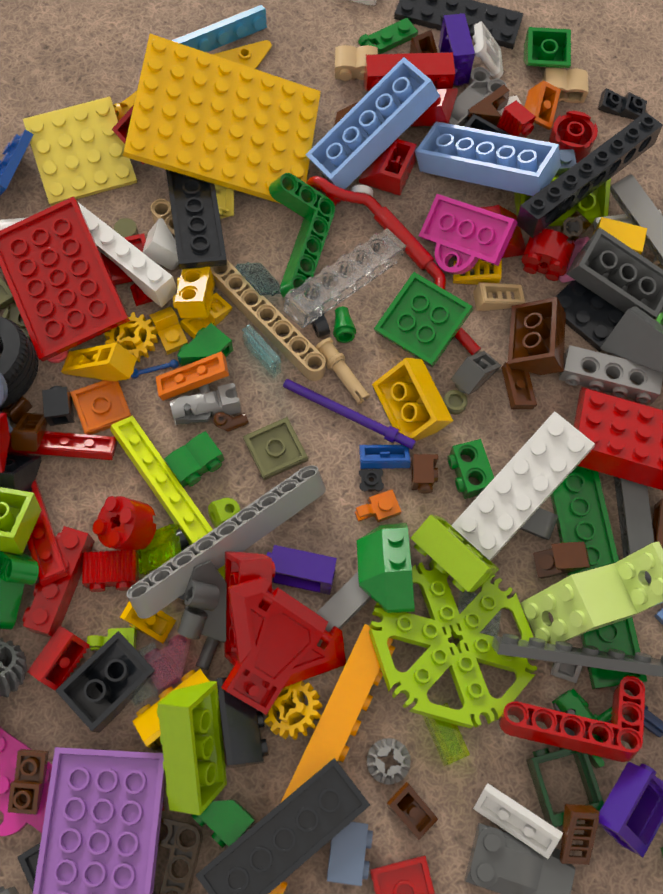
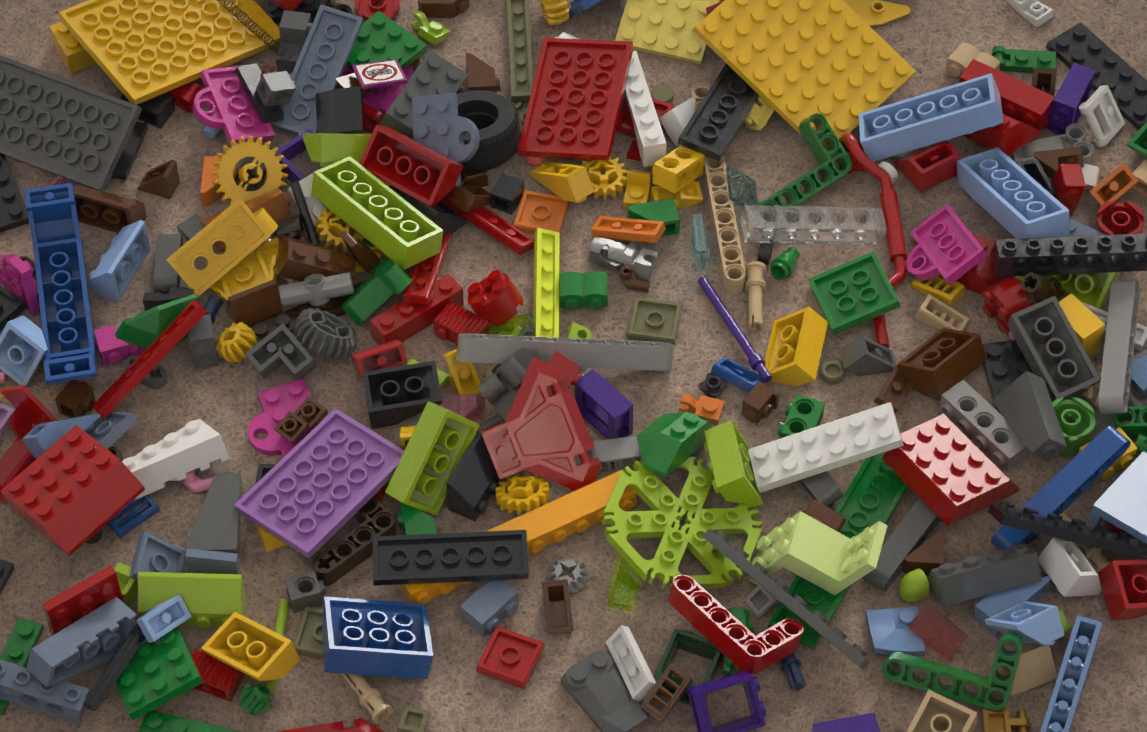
camera: 40 degrees right, 15 degrees down
blue hinge [131,359,179,379] -> none

